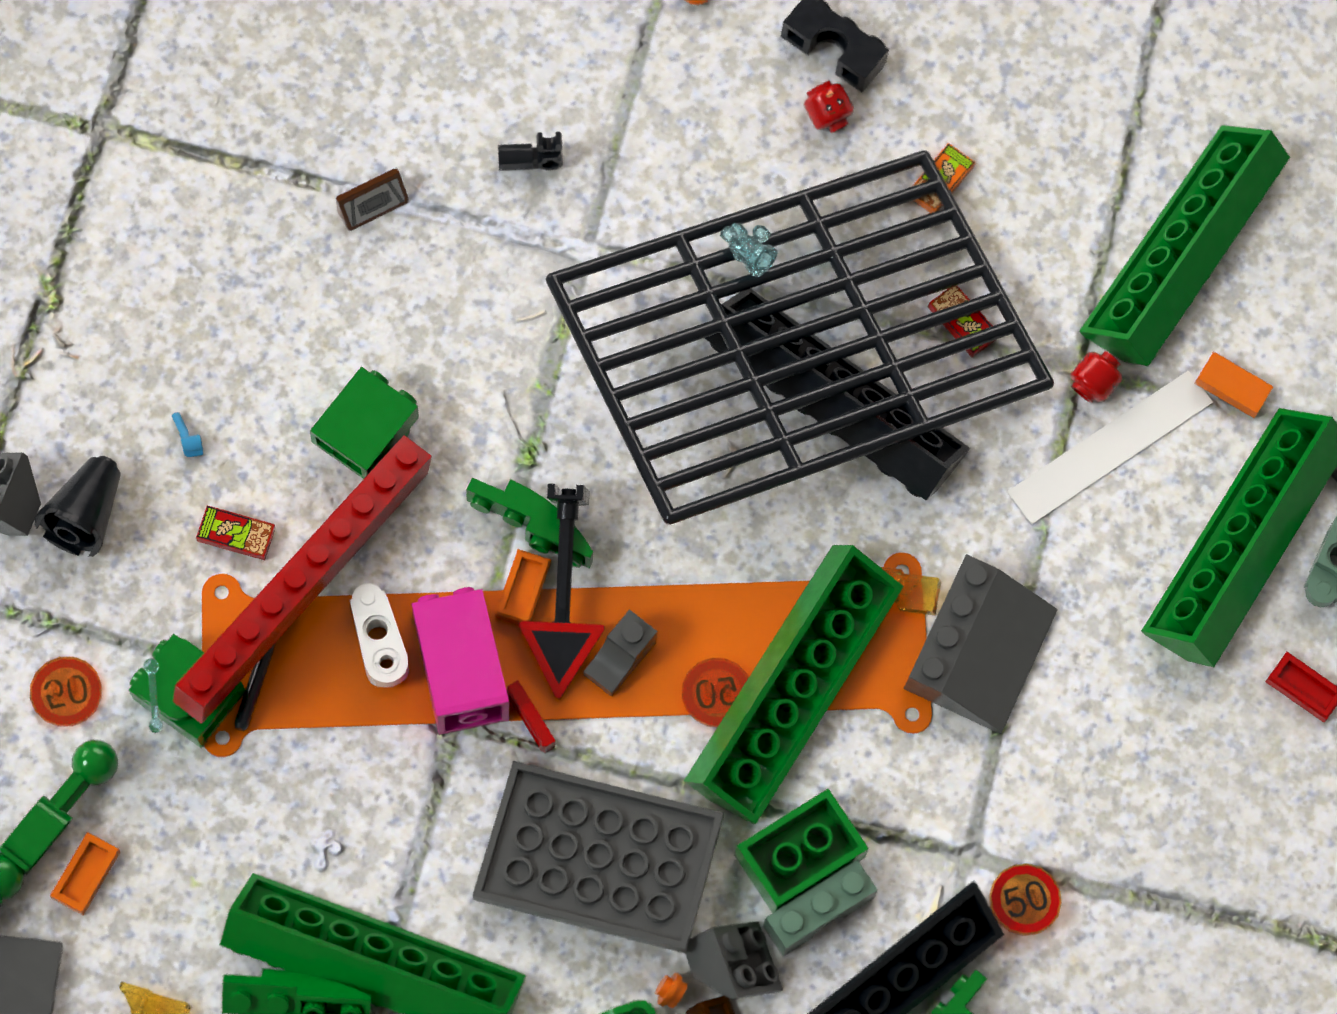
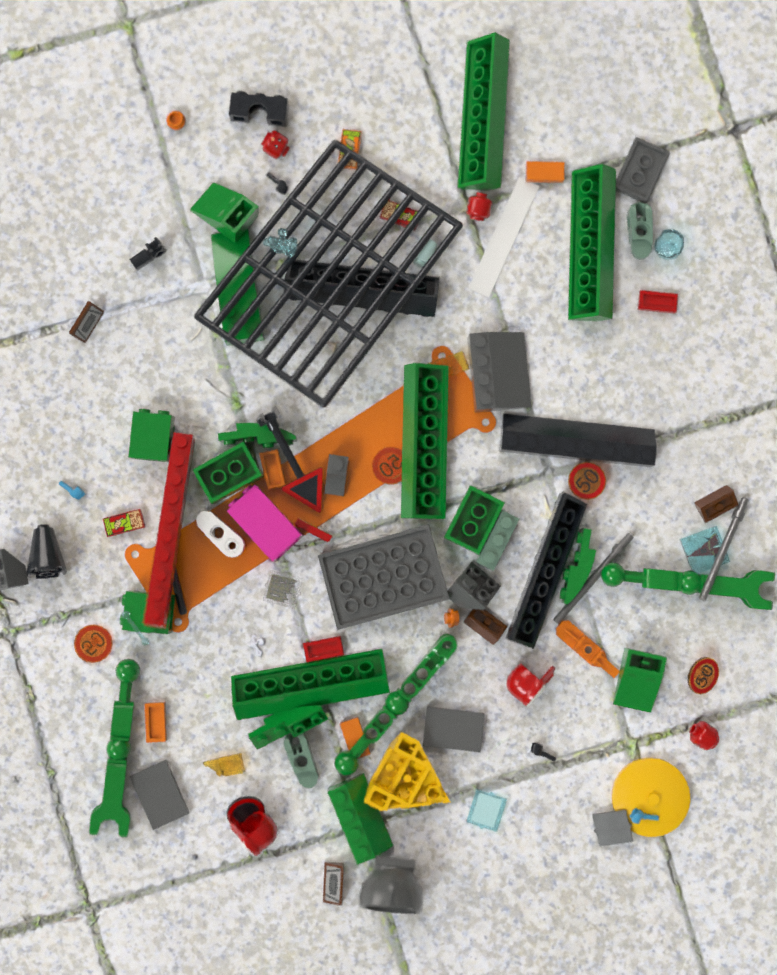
camera: 25 degrees left, 15 degrees up
none -> green slope [190,182,259,243]
none -> green brick [193,442,264,504]
none -> green slope [211,229,265,346]
none -> clear piece [263,570,303,609]
none -> black hand [266,172,288,195]
none -> red tile [303,636,345,662]
none -> light aqua brick [413,237,438,268]
none -> black slope [499,413,657,467]

